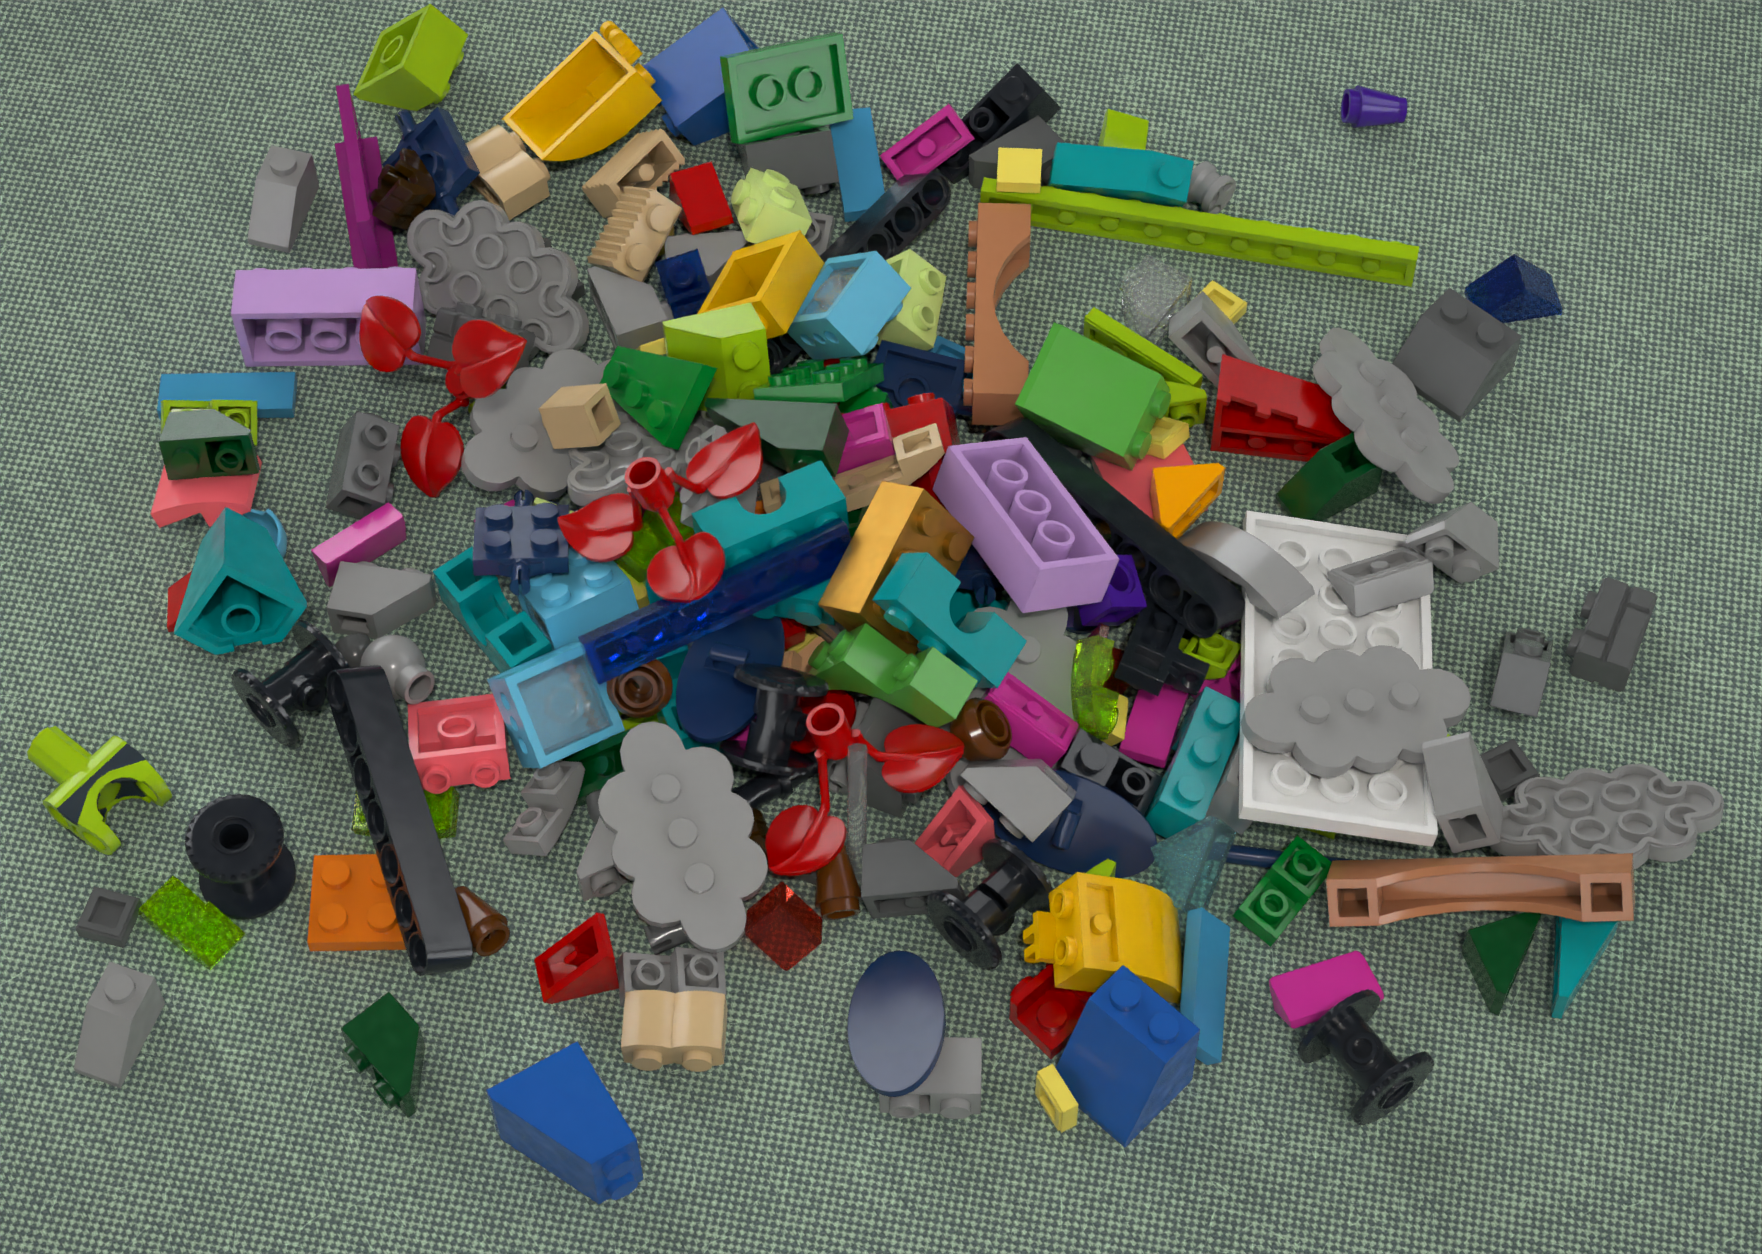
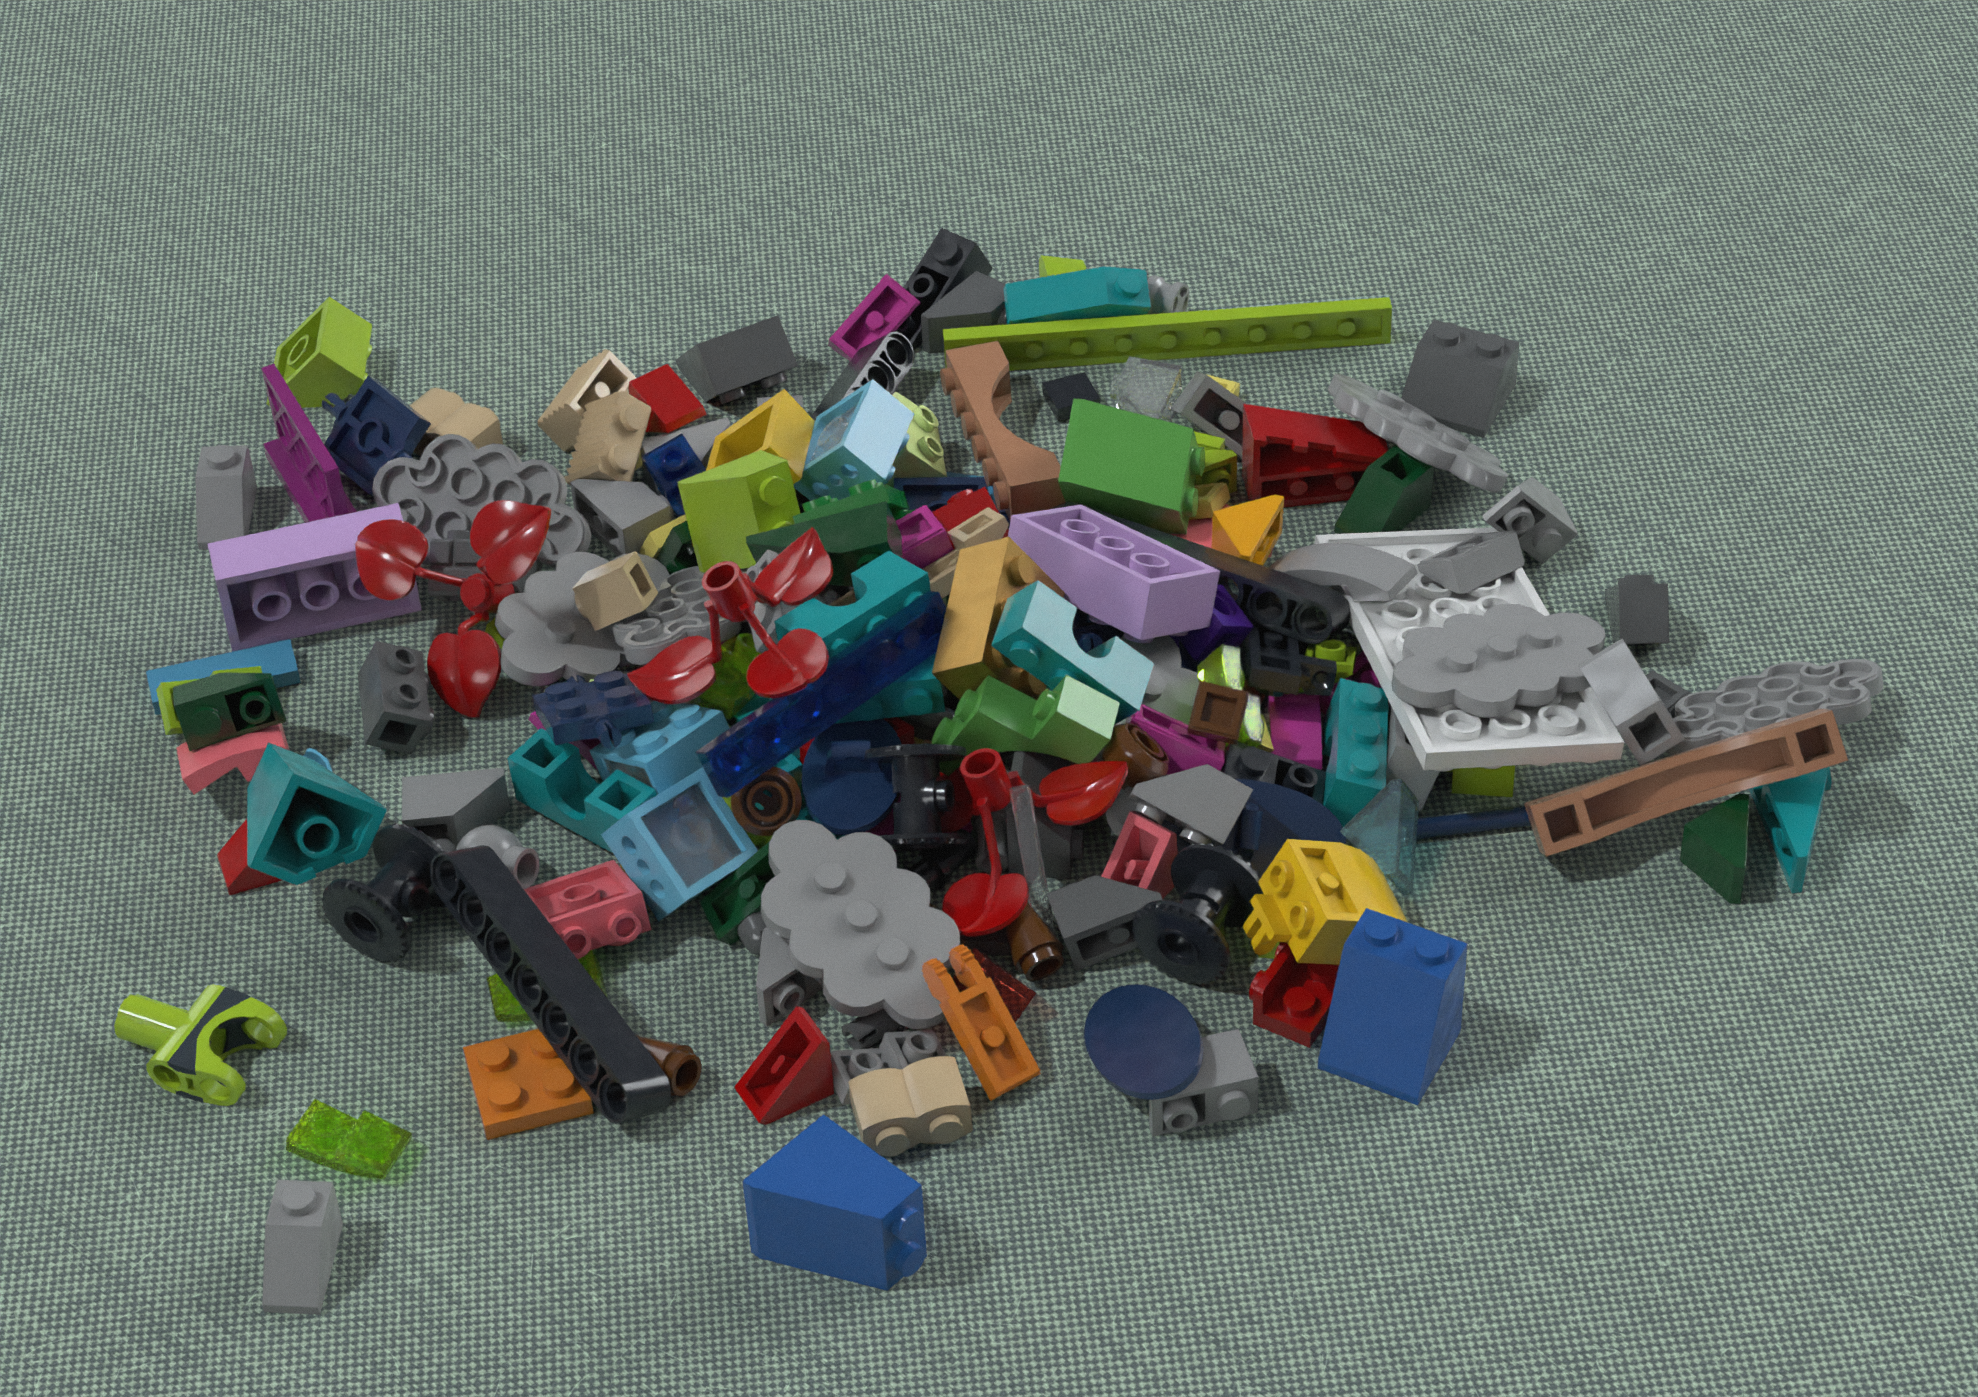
camera: 15 degrees left, 15 degrees down
dark grey tile [75,886,143,948] -> none
black hose [185,794,296,920] -> none
dark pink slope [311,502,407,587] -> none
dark green slope [341,992,425,1118] -> none
dark brown hand [370,148,436,230] -> none
yellow piece [502,21,662,161] -> none
light grey slope [503,761,585,856] -> none
green wing [599,346,718,450] -> none
blue slope [643,8,759,146] -> none
green plate [720,32,854,145] -> none
yellowish green brick [731,168,812,244] -> none
dark azure tile [829,107,885,222] -> none
light yellow tile [996,147,1042,193] -> none
light yellow tile [1035,1064,1079,1133] -> none
dark azure tile [1180,907,1230,1065] -> none
green slope [1232,835,1332,947] -> none
dark pink slope [1269,951,1384,1029] -> none
black hose [1297,989,1434,1126] -> none
dark purple cone [1341,85,1407,128] -> none
clear blue slope [1464,254,1563,323] -> none
dark grey brick [1566,577,1658,692] -> none
none -> orange hinge [921,944,1041,1101]
none -> black tile [1042,372,1100,421]
none -> reddish brown tile [1187,681,1250,745]

